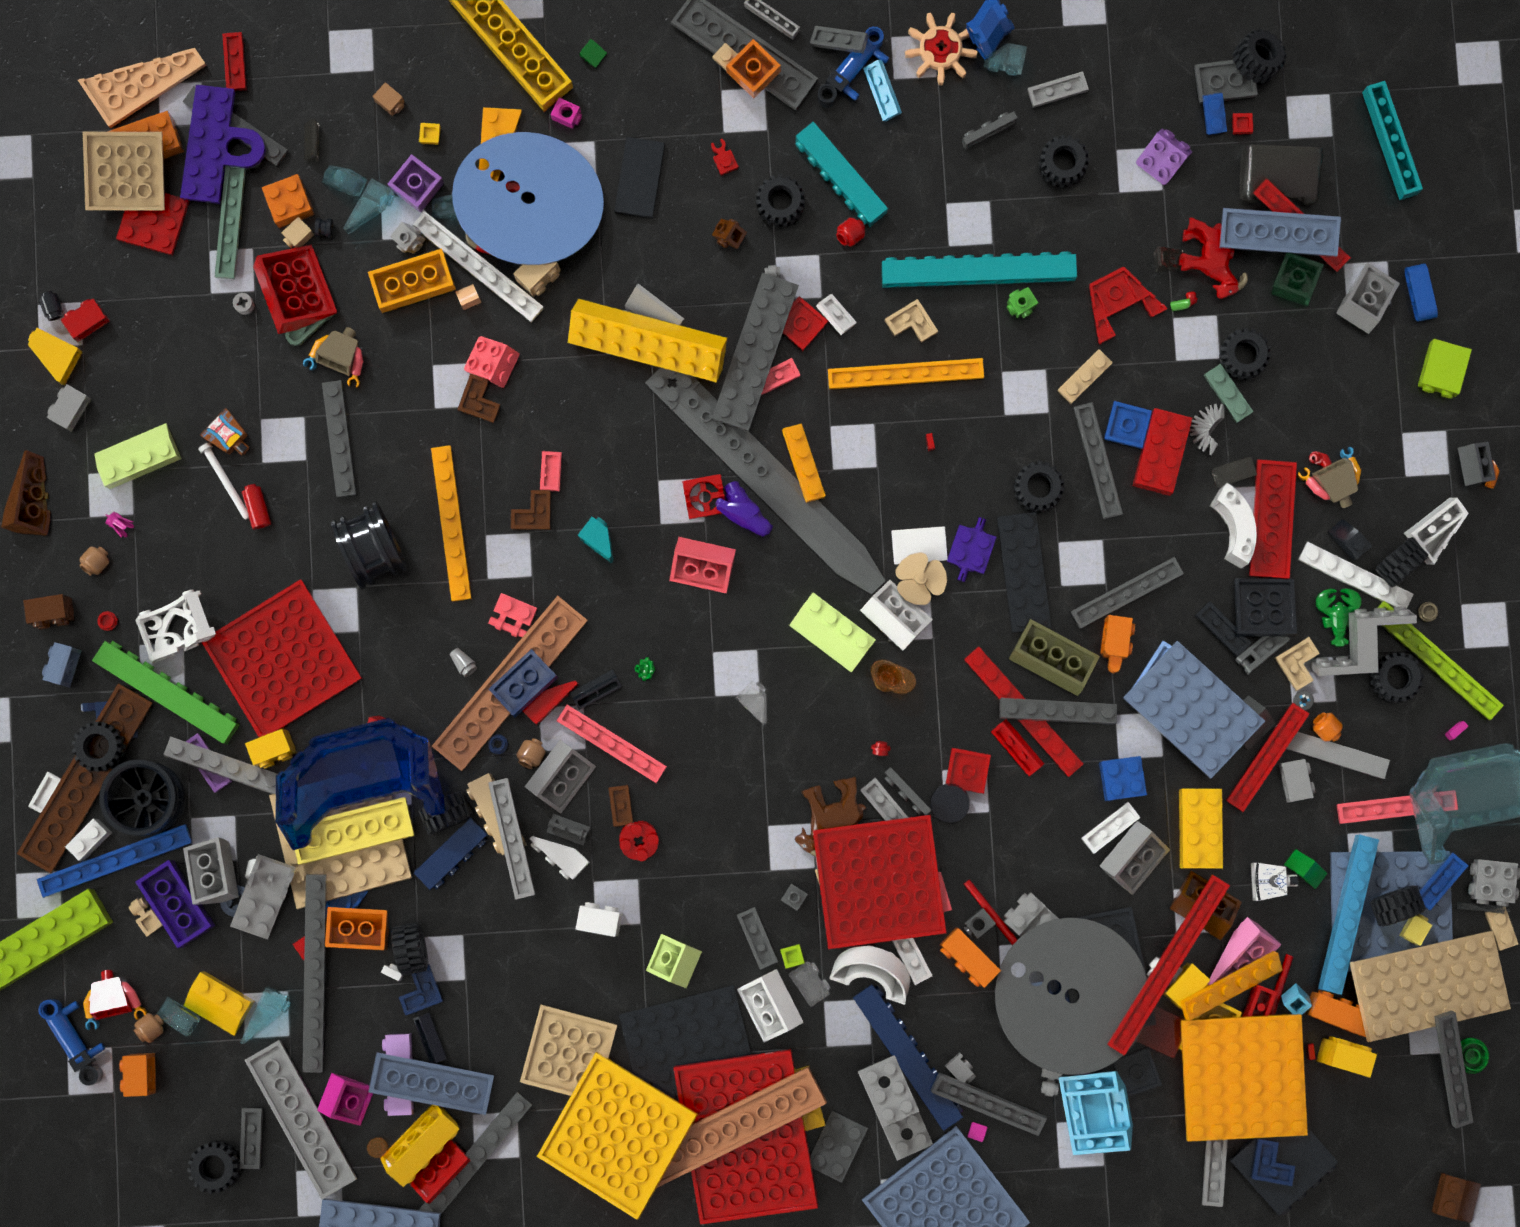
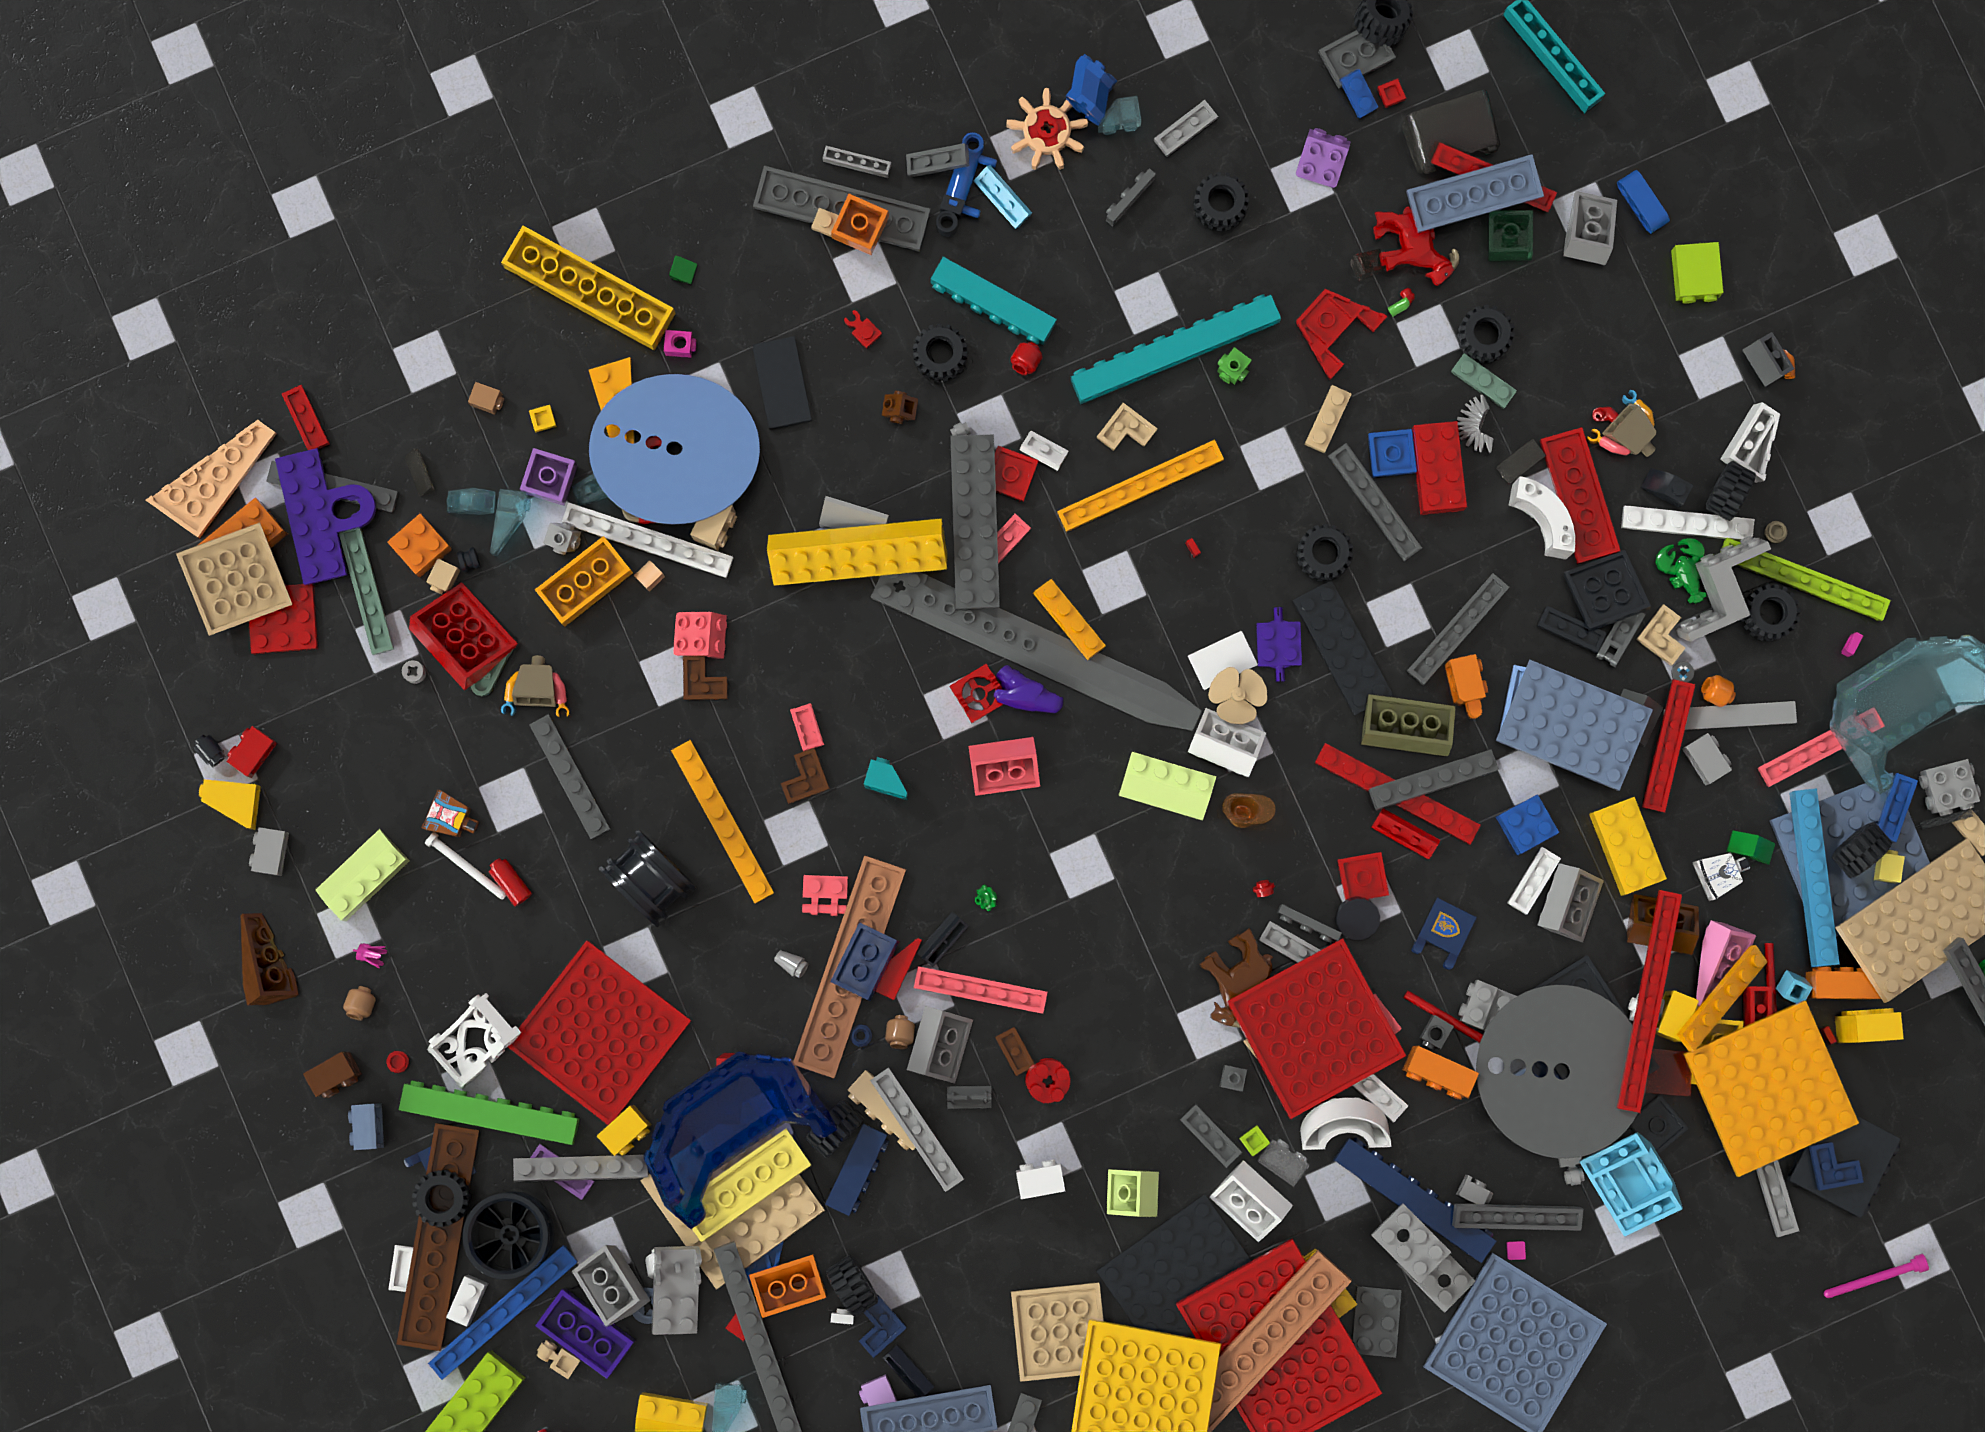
camera: 25 degrees left, 0 degrees up
white slope [530,836,590,880] -> none
clear slope [736,681,767,726] -> none
none -> dark blue flag [1411,898,1477,970]

